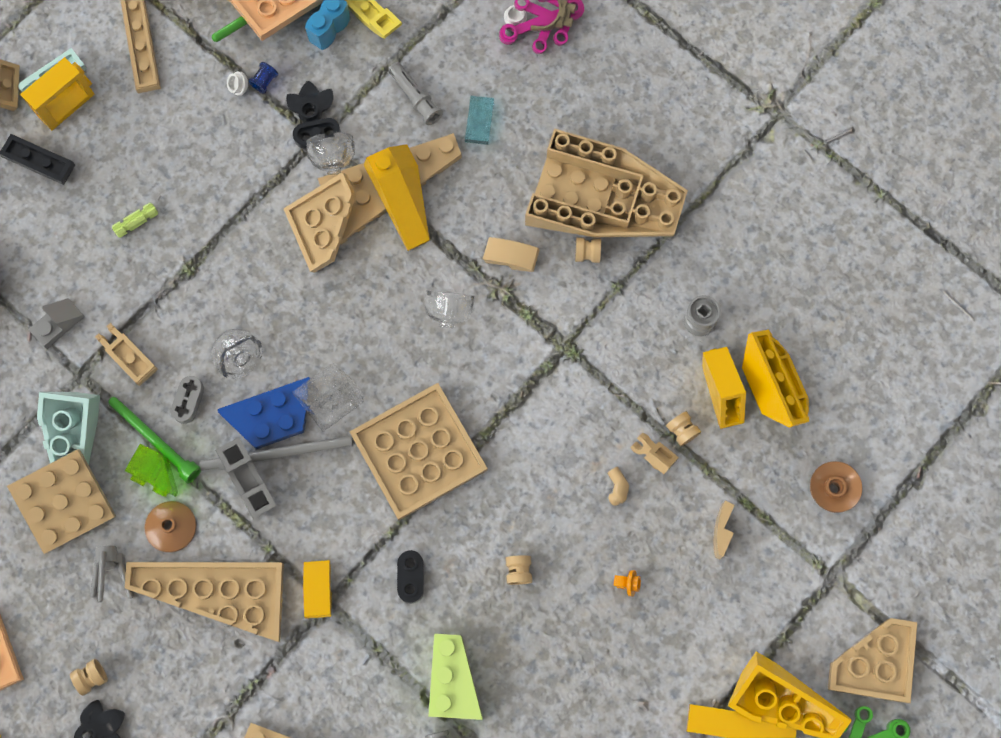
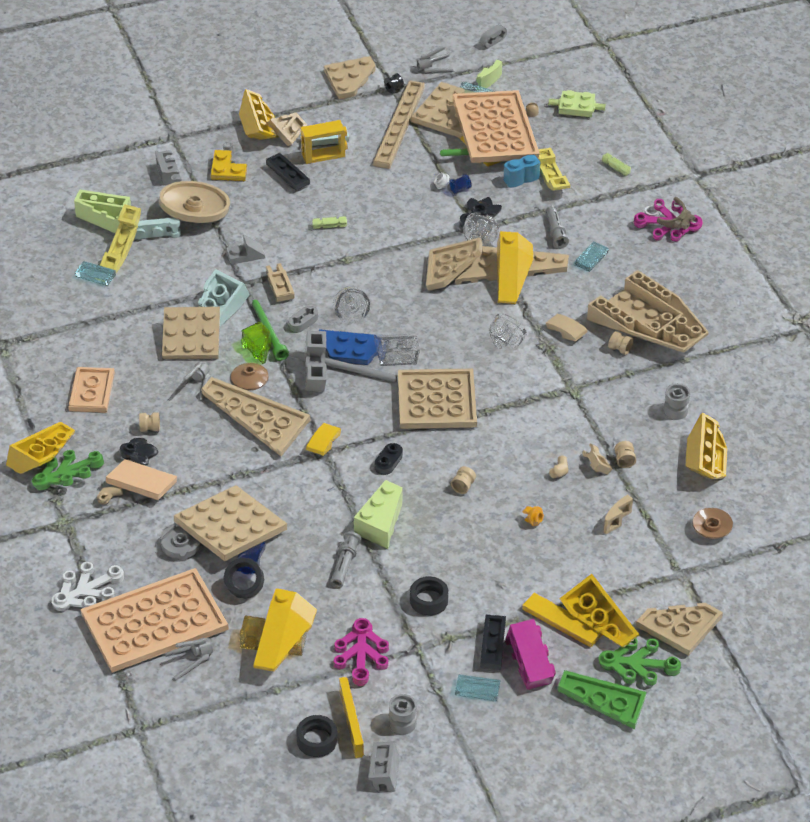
camera: 25 degrees right, 30 degrees down
yellow slope [702,347,746,429] -> none

